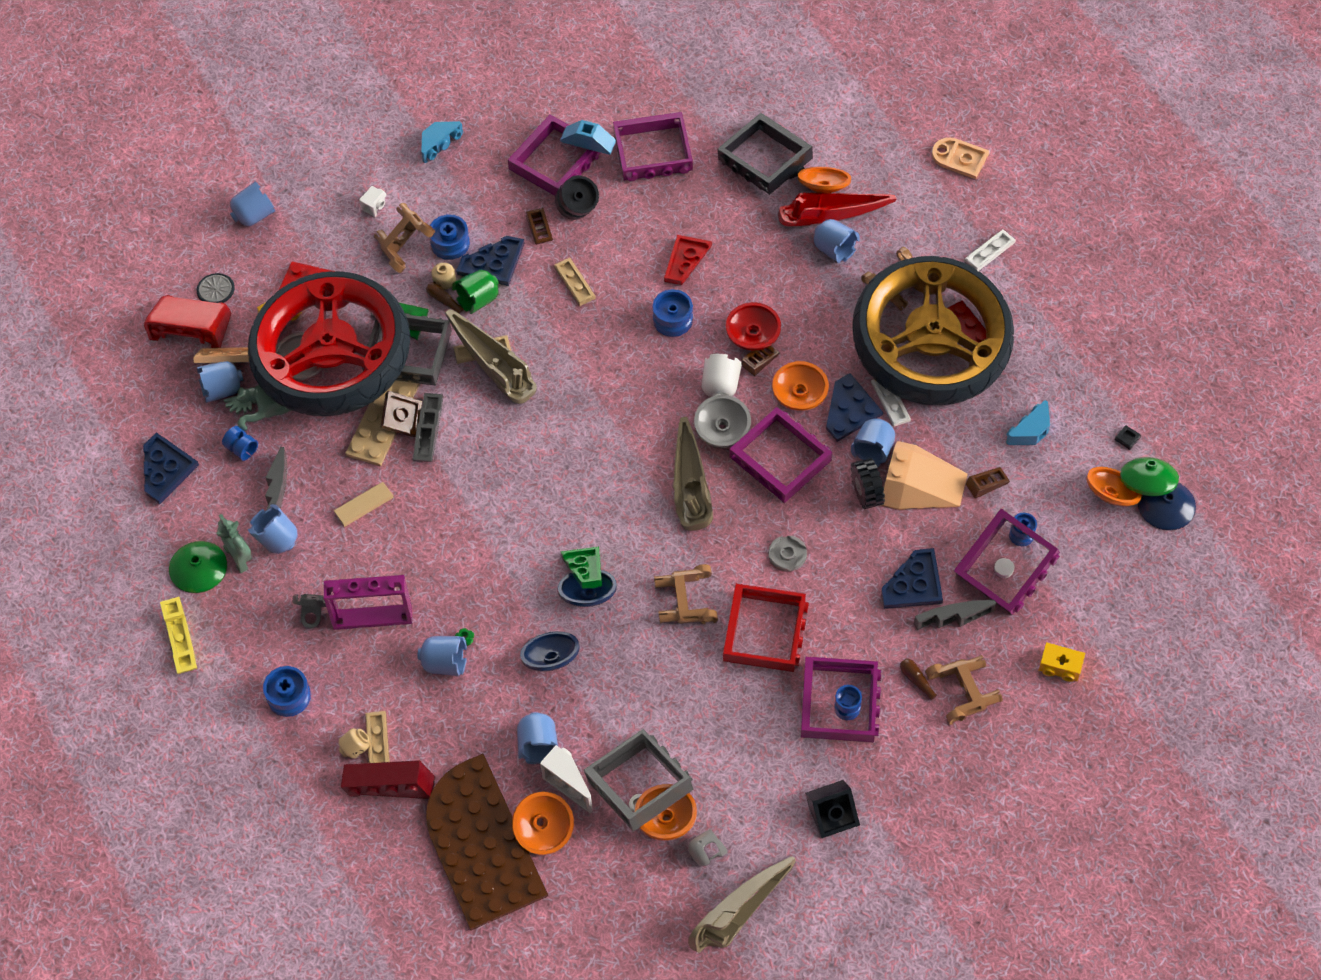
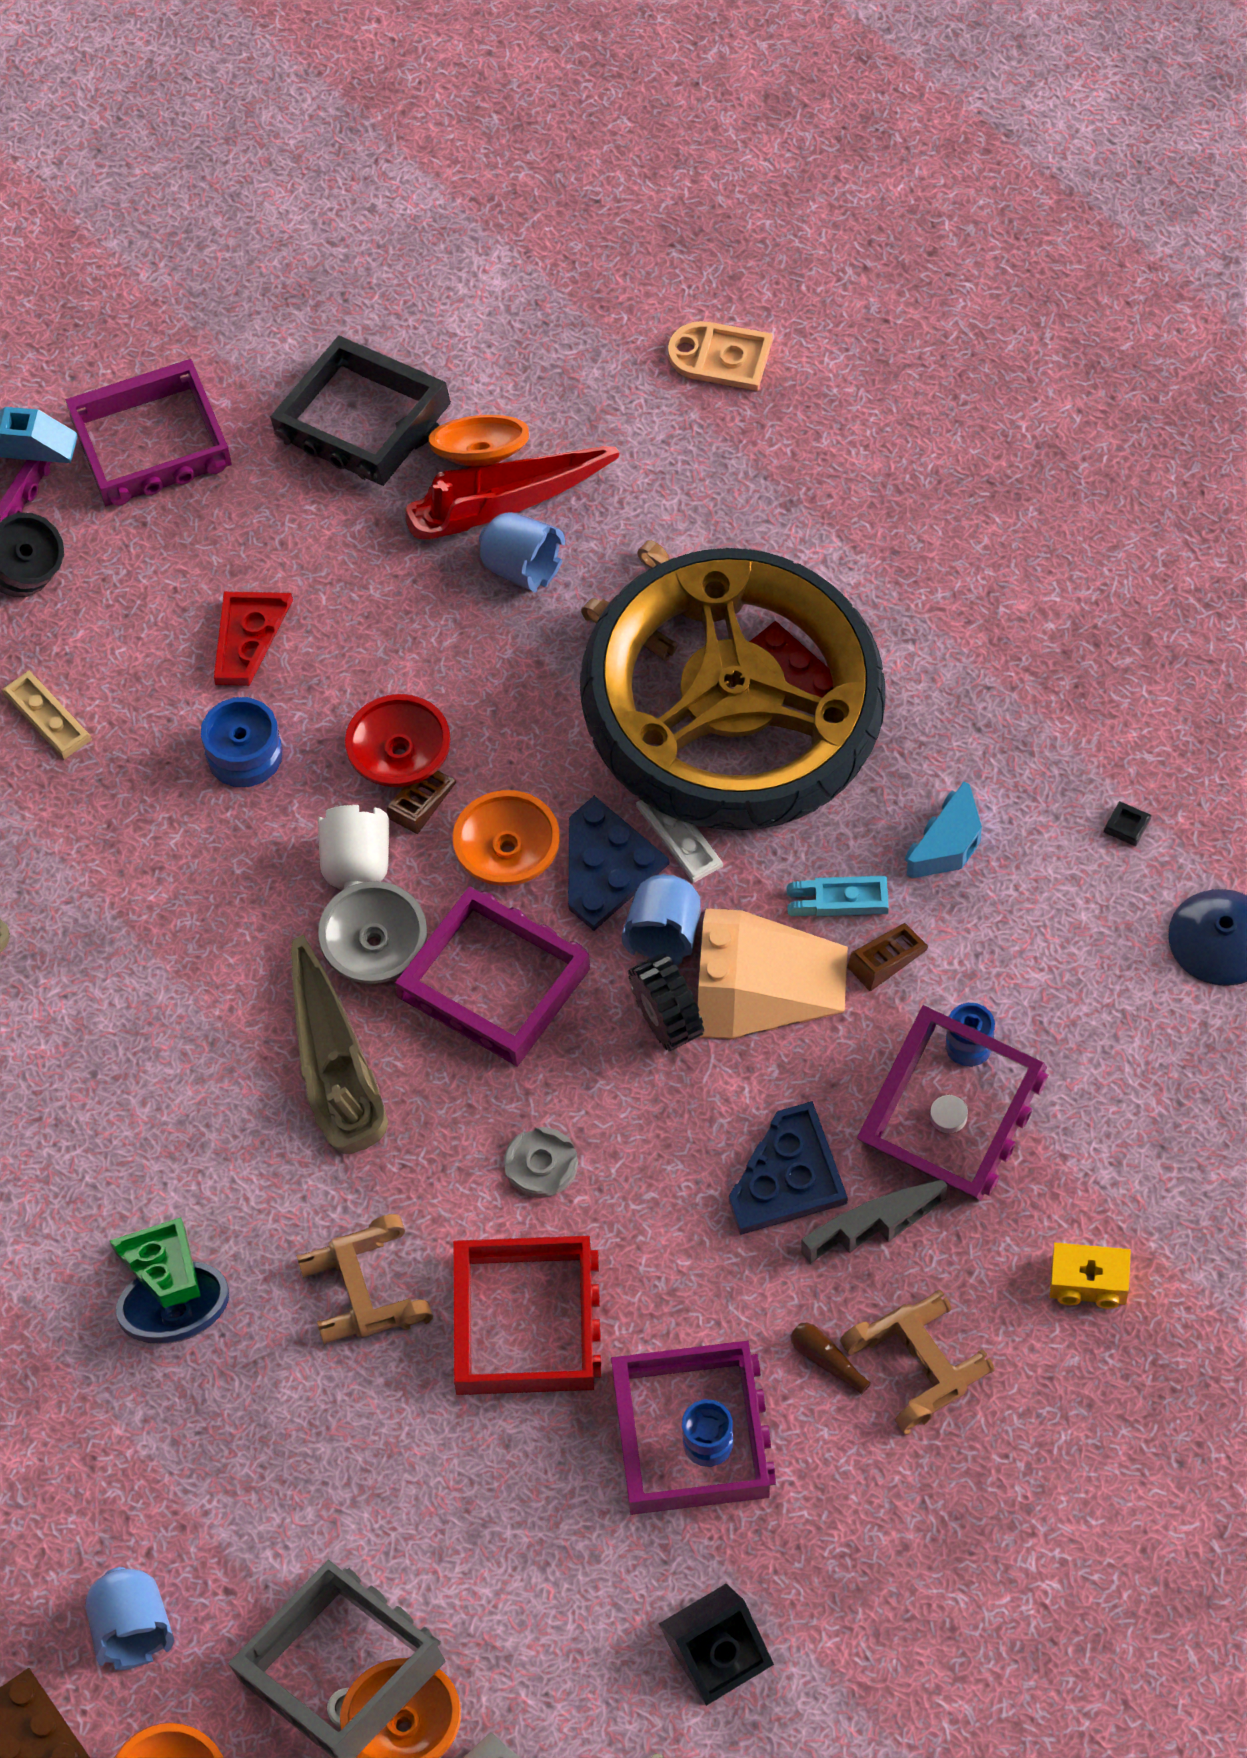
camera: 10 degrees left, 0 degrees up
dark blue dish [520,631,580,672] -> none
white slope [540,745,593,813] -> none
white tile [964,229,1016,271] -> none
orange dish [1086,467,1142,507] -> none
green dish [1120,457,1179,496] -> none
none -> medium azure hinge [786,876,889,916]

